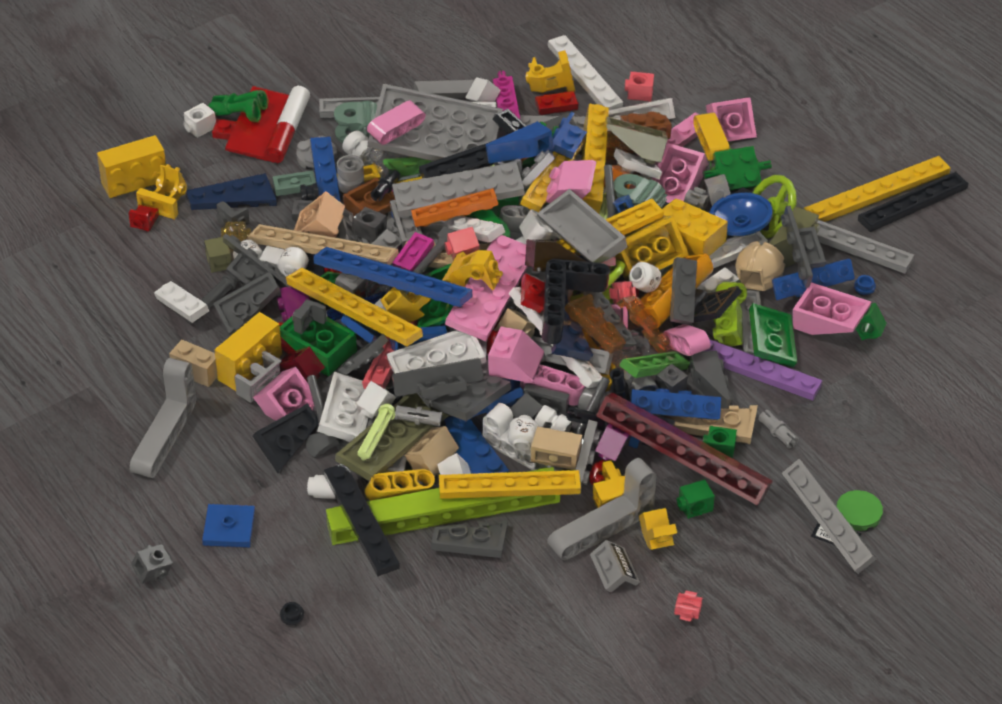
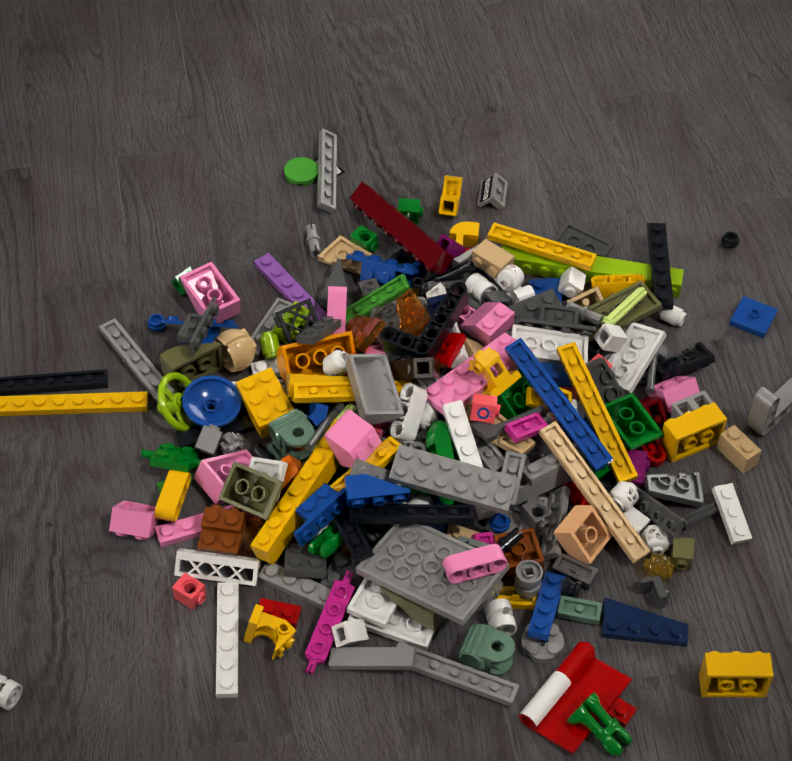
camera: 155 degrees left, 5 degrees up
red bracket [128,205,159,231] -> none
yellow tile [136,164,187,220] -> none
white brick [184,103,216,138] -> none
dark grey bracket [292,299,327,334] -> none
orange plate [411,188,498,227] -> none
light grey beam [547,458,657,560] -> none
coral gear [674,591,703,622] -> none
green plate [749,303,797,367] -> none

